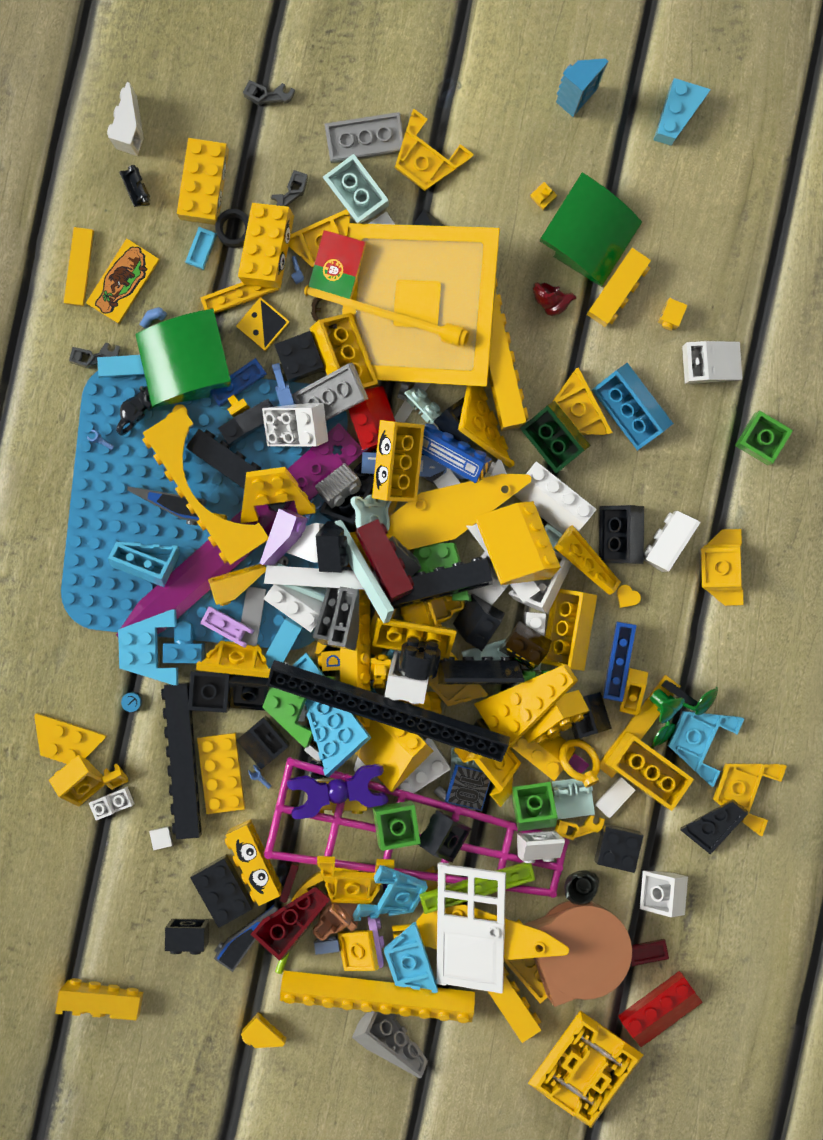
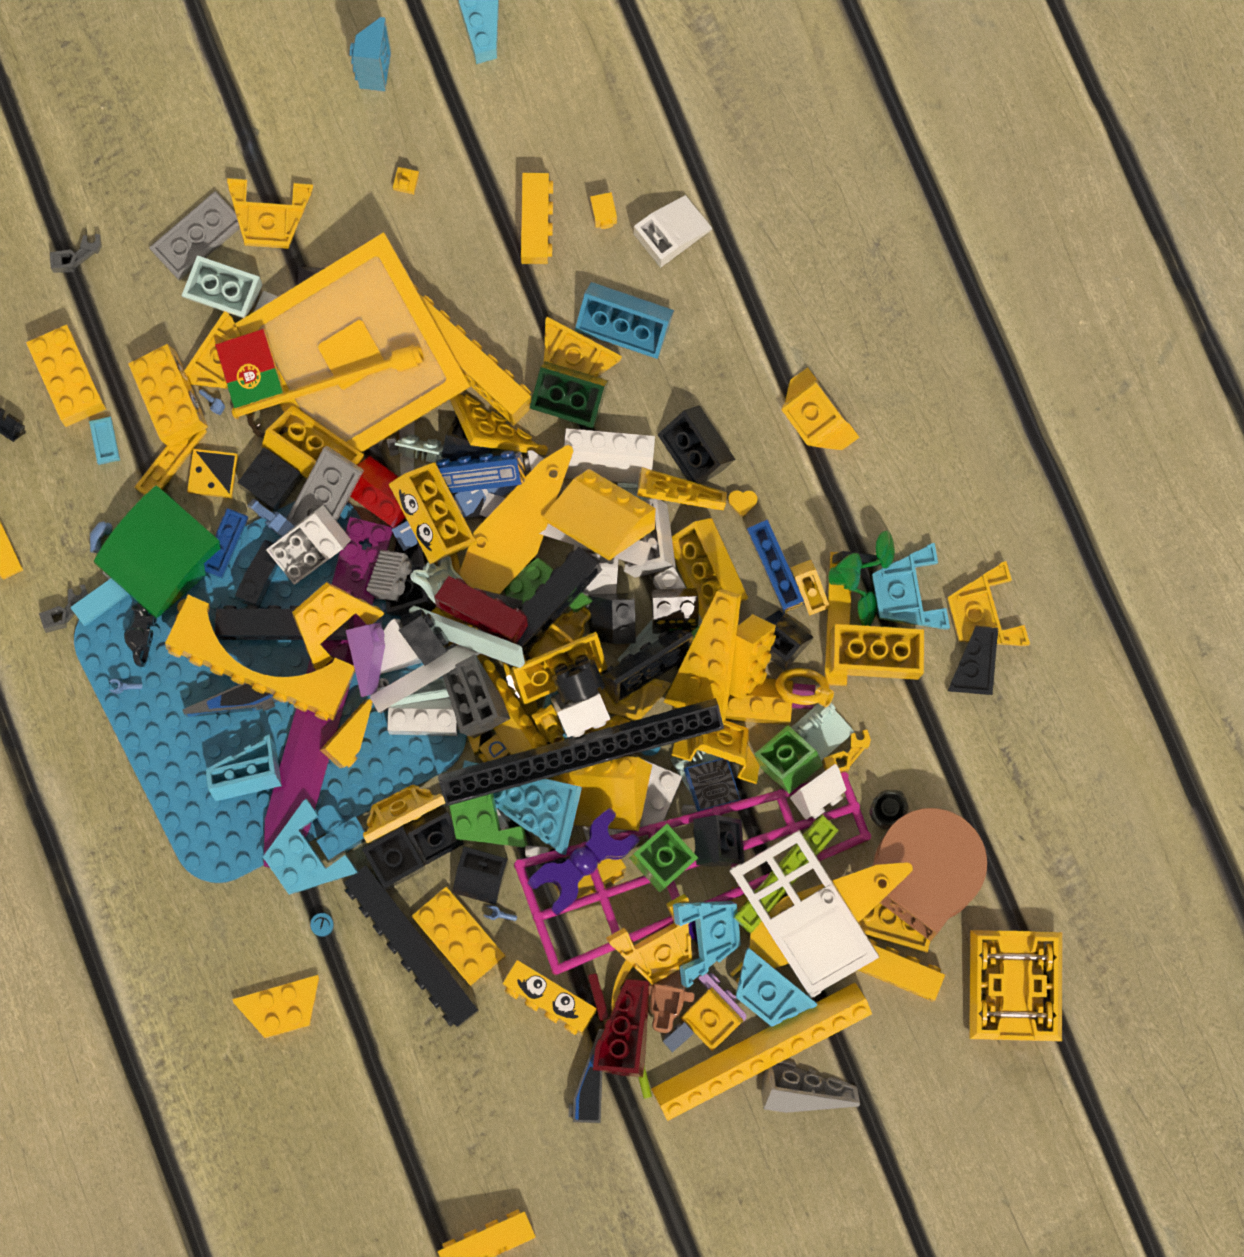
camera: 40 degrees left, 10 degrees down
yellow slope [49,755,105,806] -> none
tile [86,238,160,324] -> none
white slope [89,787,135,820] -> none
yellow tile [102,764,129,790] -> none
white tile [149,826,173,850] -> none
black brick [165,919,210,955] -> none
black brick [190,854,255,928] -> none
lavender hinge [201,606,255,648] -> none
black tyre [215,209,249,248] -> none
yellow tile [227,395,250,418] -> none
light grey tile [241,586,267,646] -> none
yellow slope [241,1012,286,1048] -> none
medium azure tile [265,617,303,668] -> none
dark grey piece [269,170,308,207] -> none
dark red hair [532,282,577,316] -> none
green slope [539,172,642,287] -> none
black brick [594,823,644,873] -> none
white tile [595,776,635,818] -> none
red slope [618,971,703,1047] -> none
dark red tile [631,939,669,966] -> none
white slope [640,870,688,917] -> none
white slope [644,511,701,572] -> none
bright green brick [735,411,793,465] -> none

